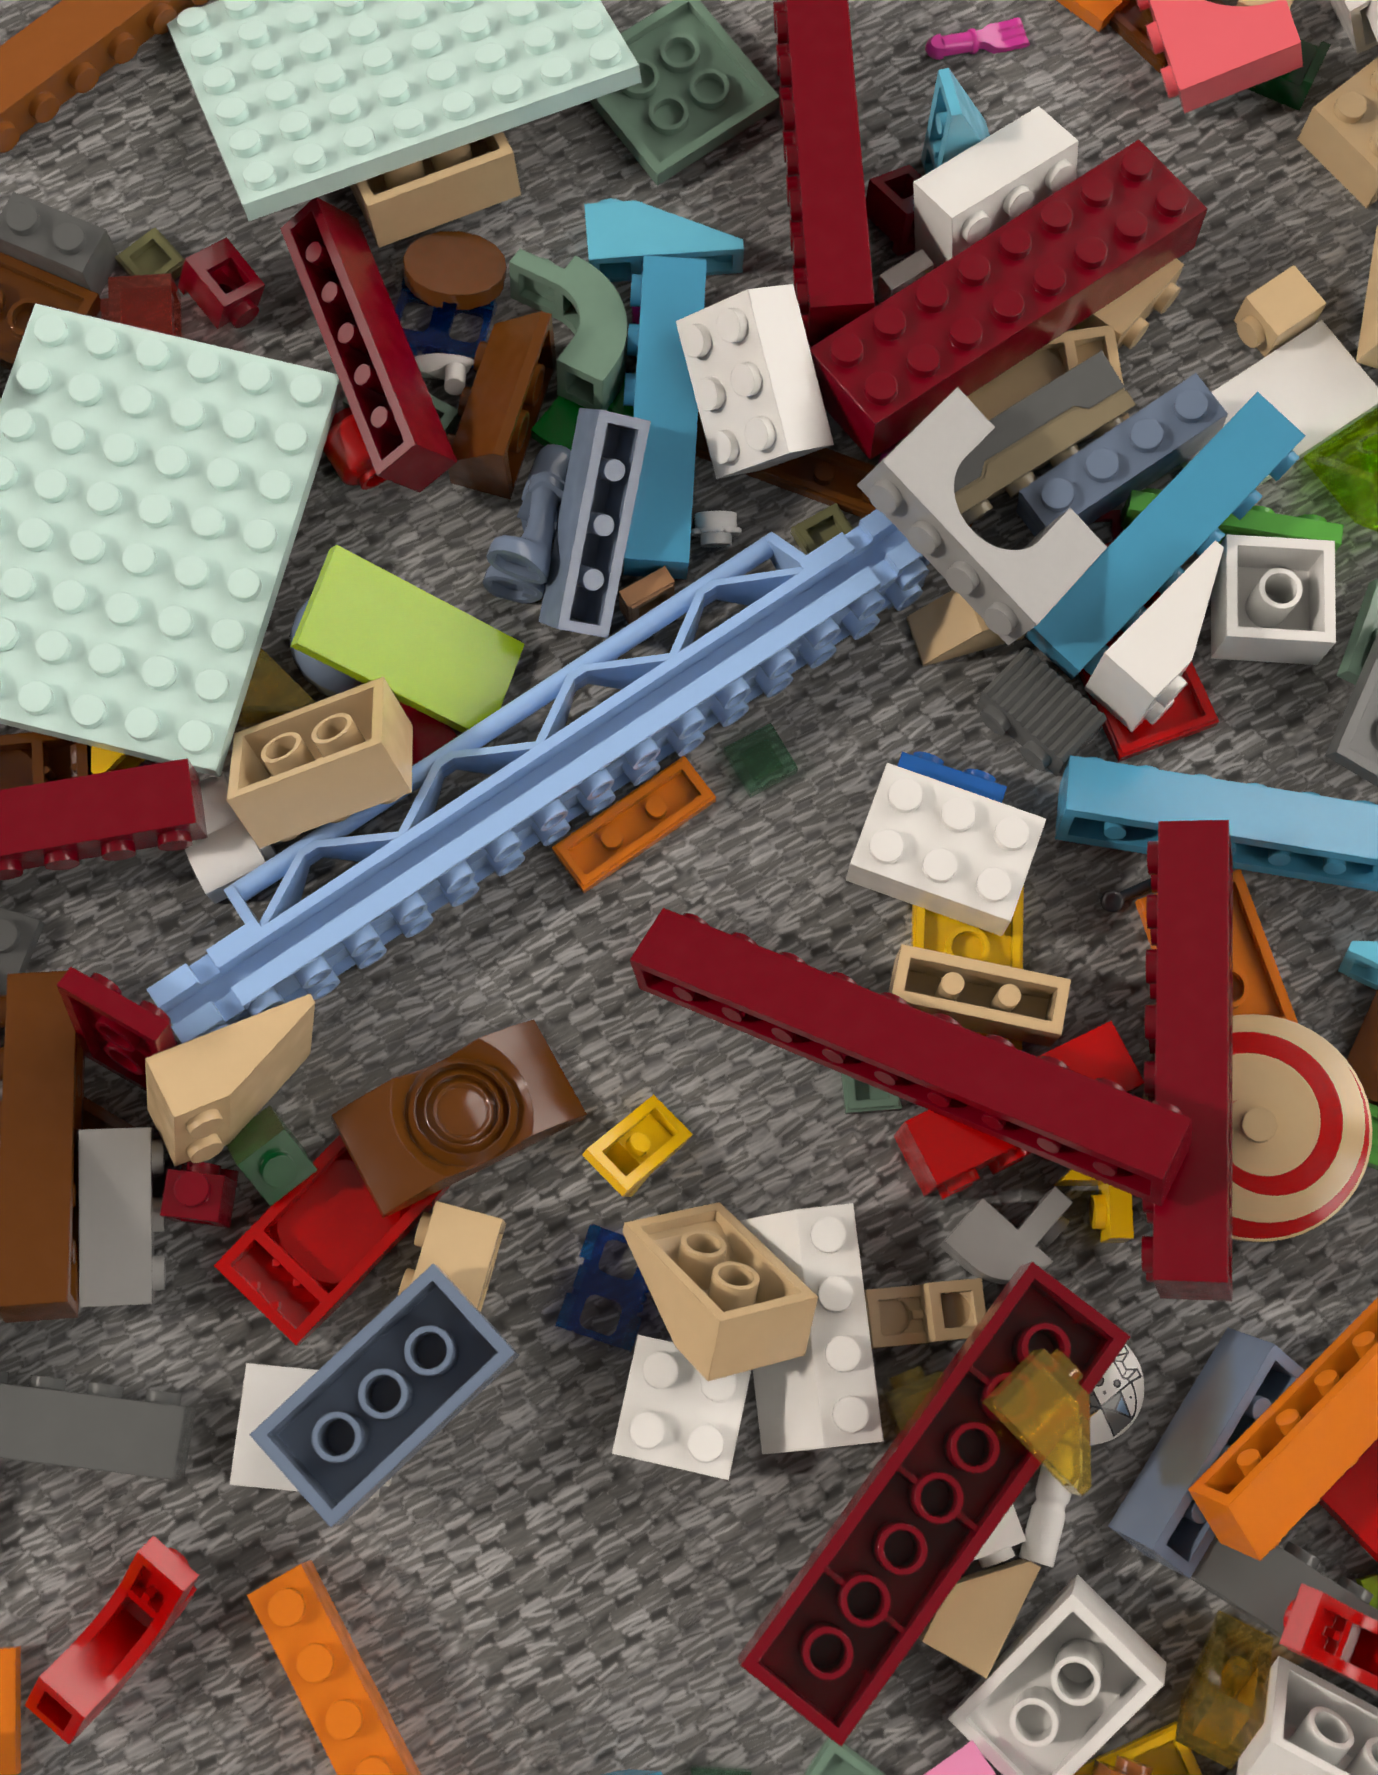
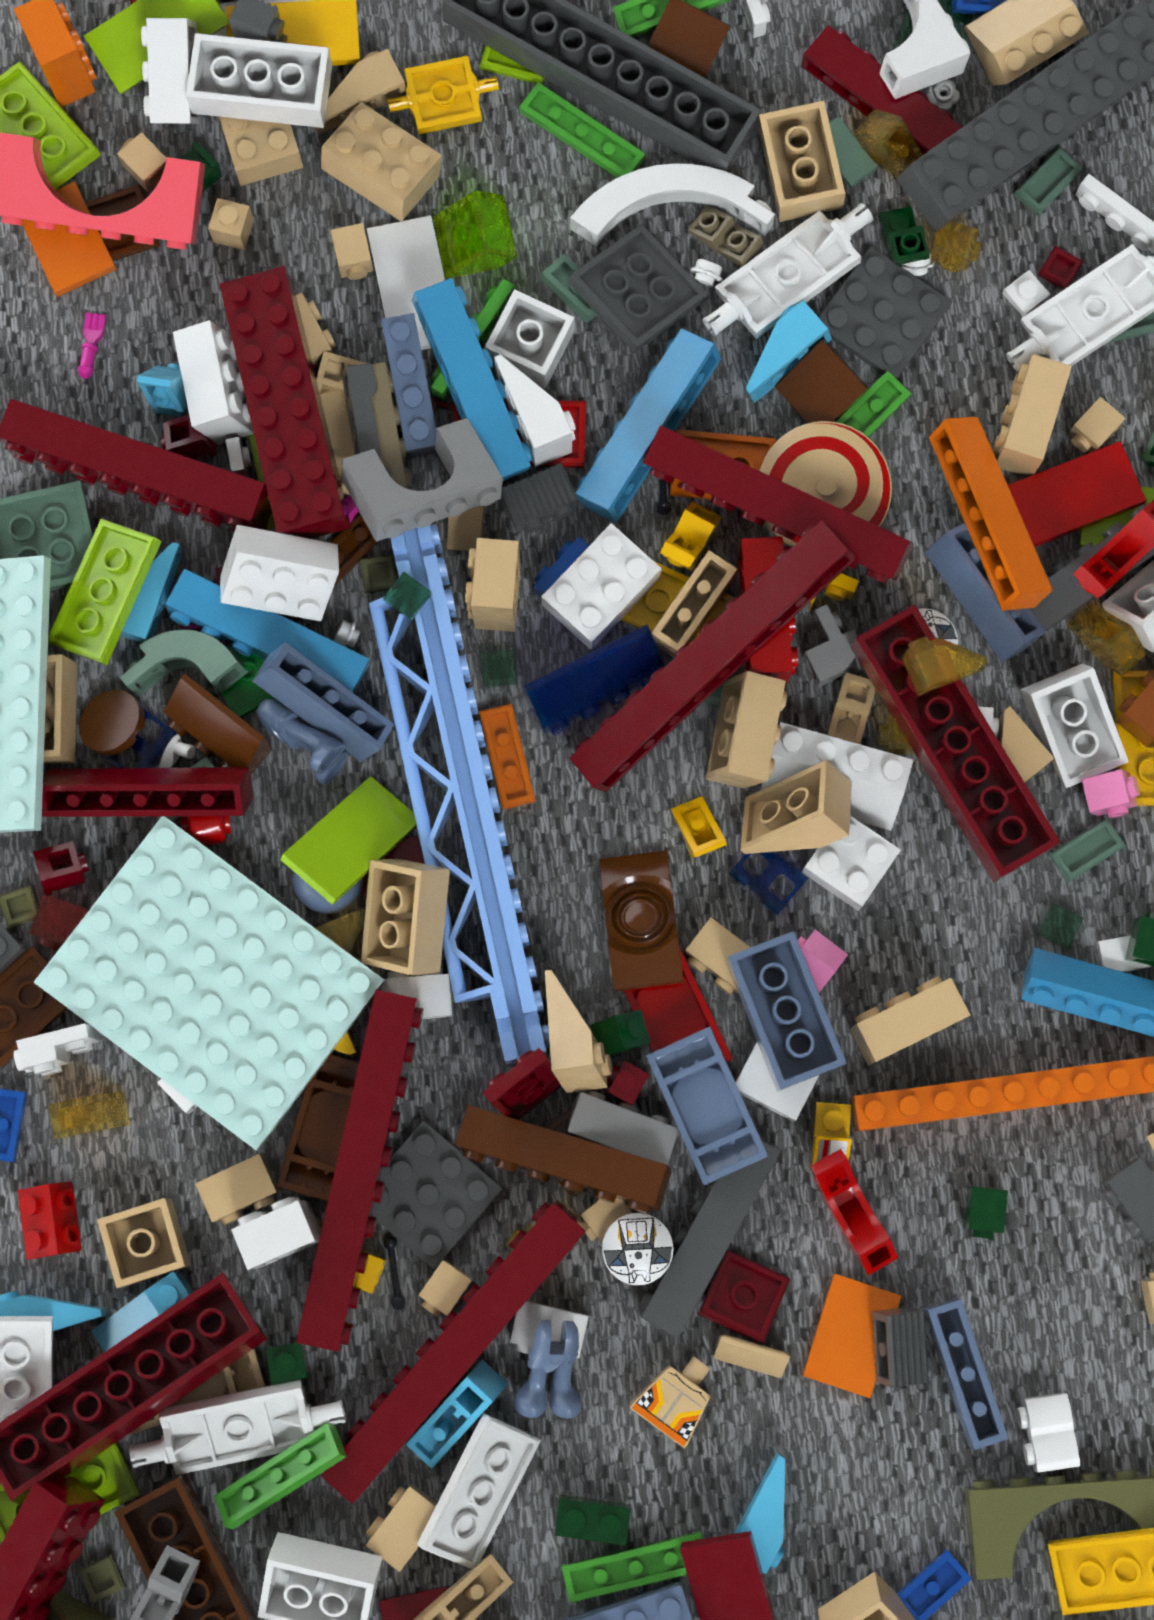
camera: 65 degrees left, 5 degrees up
medium nougat tile [619,566,675,624] -> none
white piece [1019,1443,1082,1568] -> none
none -> lime tile [48,519,162,665]
none -> tan brick [208,198,254,250]
none -> clear green tile [383,572,432,621]
none -> tan brick [465,538,521,632]
none -> clear blue slope [524,625,665,735]
none -> sand blue slope [646,1027,769,1186]
none -> yellow brick [660,501,722,571]
none -> tan brick [706,671,787,788]
none -> bright pink brick [798,929,848,993]
none -> yellow slope [811,1102,852,1172]
none -> tan brick [850,976,971,1066]

